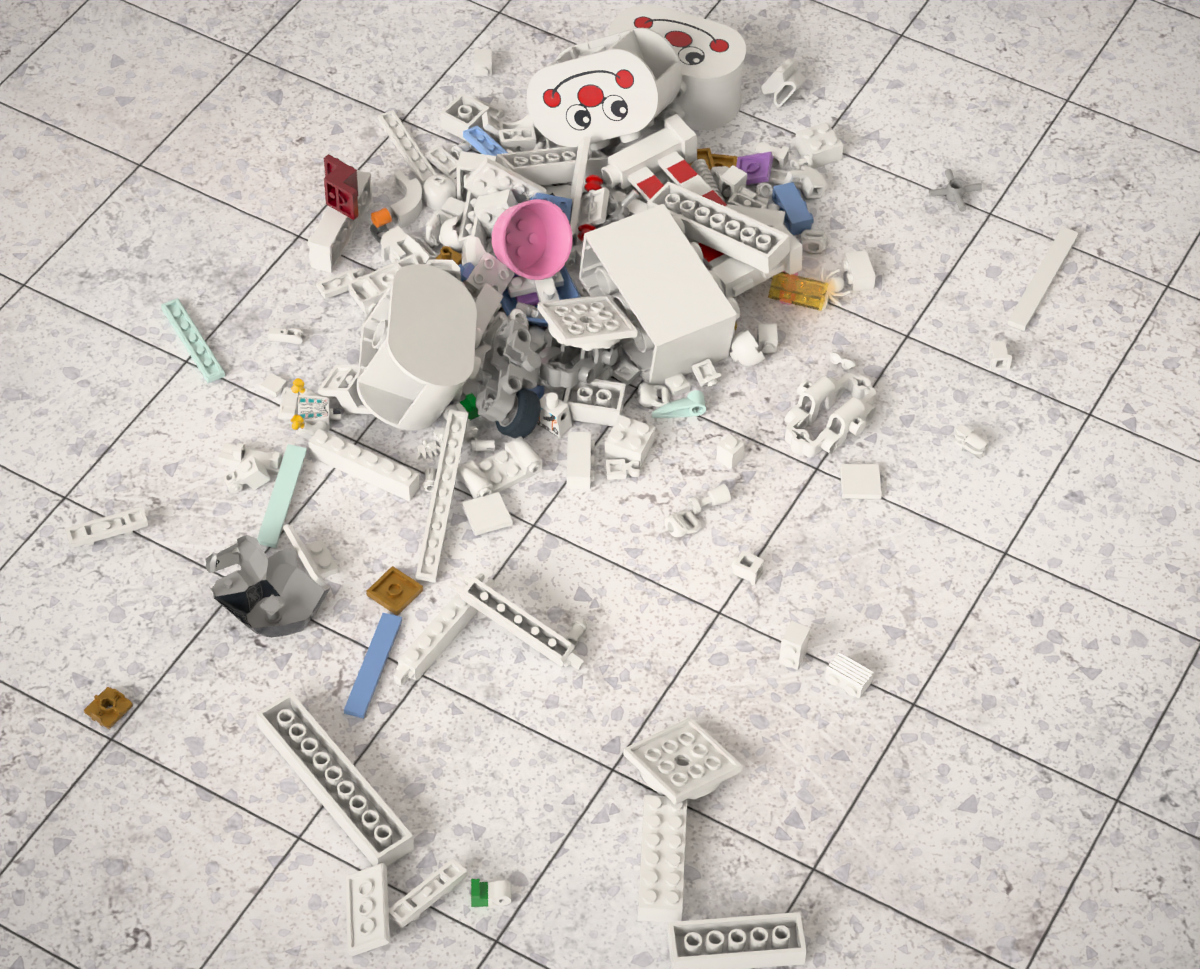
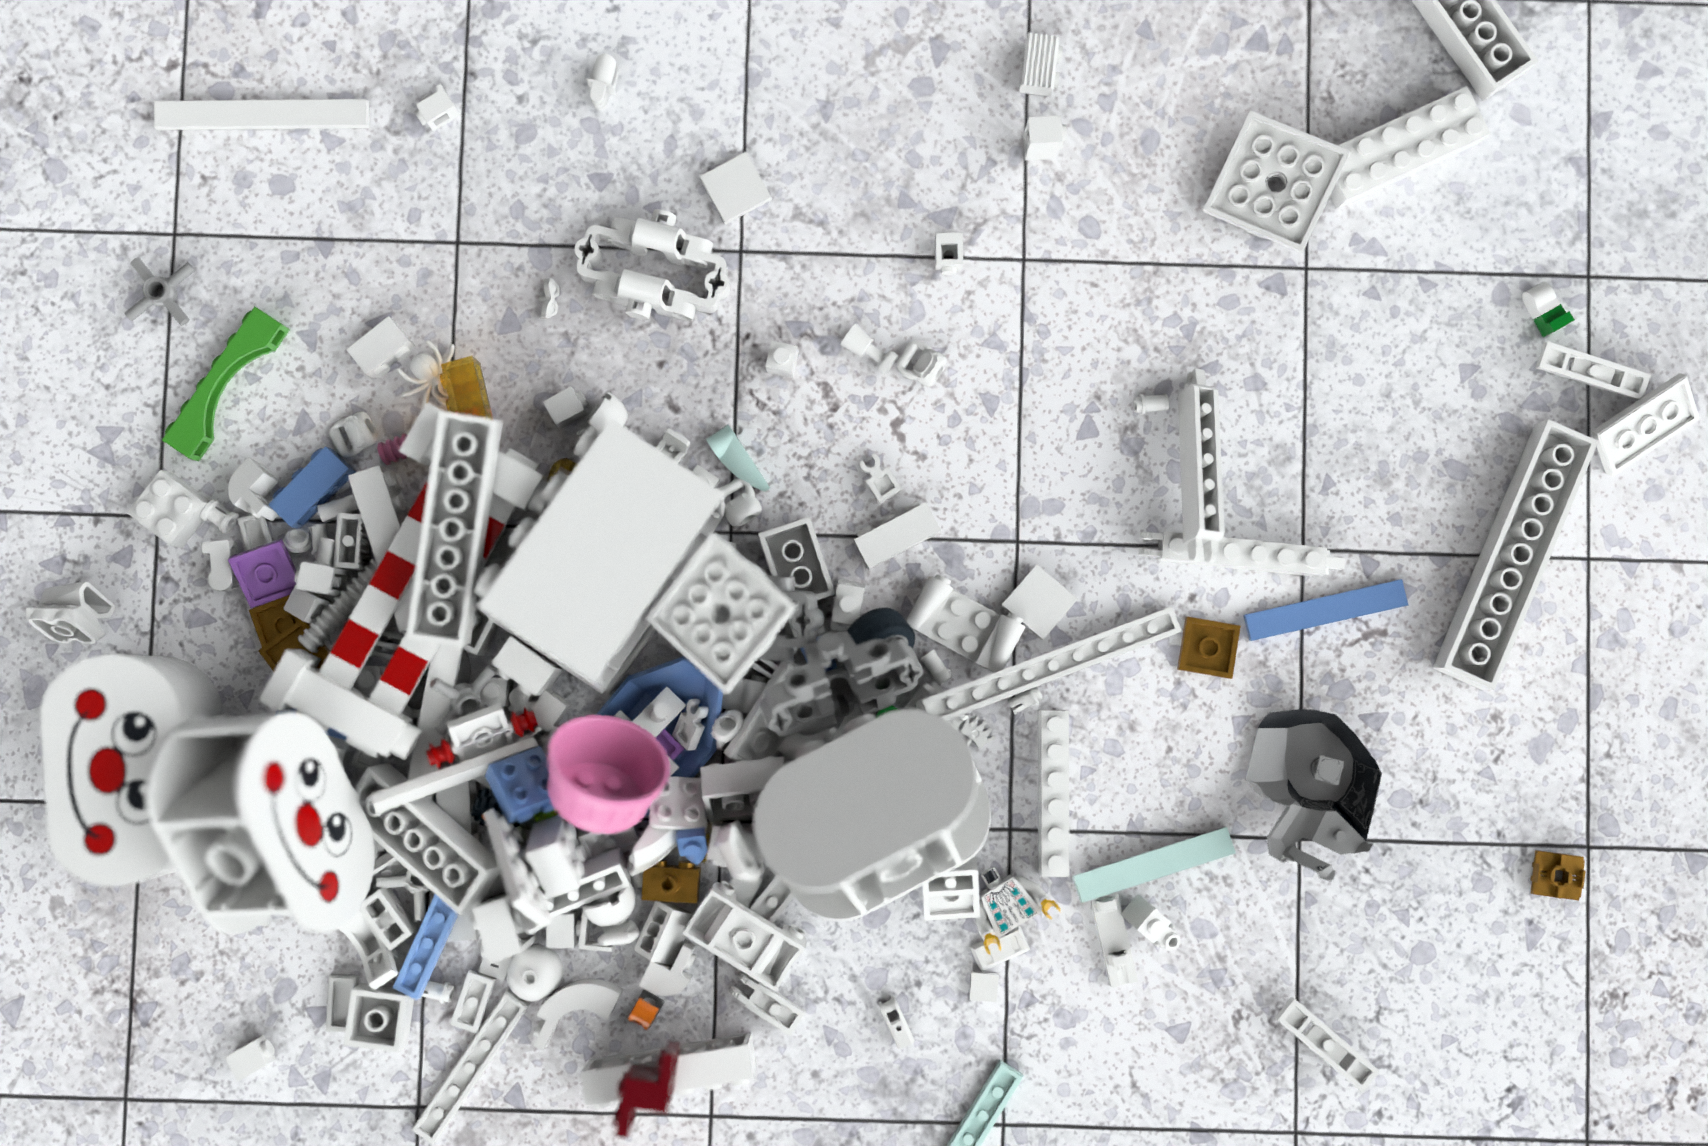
camera: 120 degrees left, 35 degrees up
white plate [283,524,339,586] -> none
white brick [604,415,655,469] -> none
none -> bright green arch [162,306,290,461]

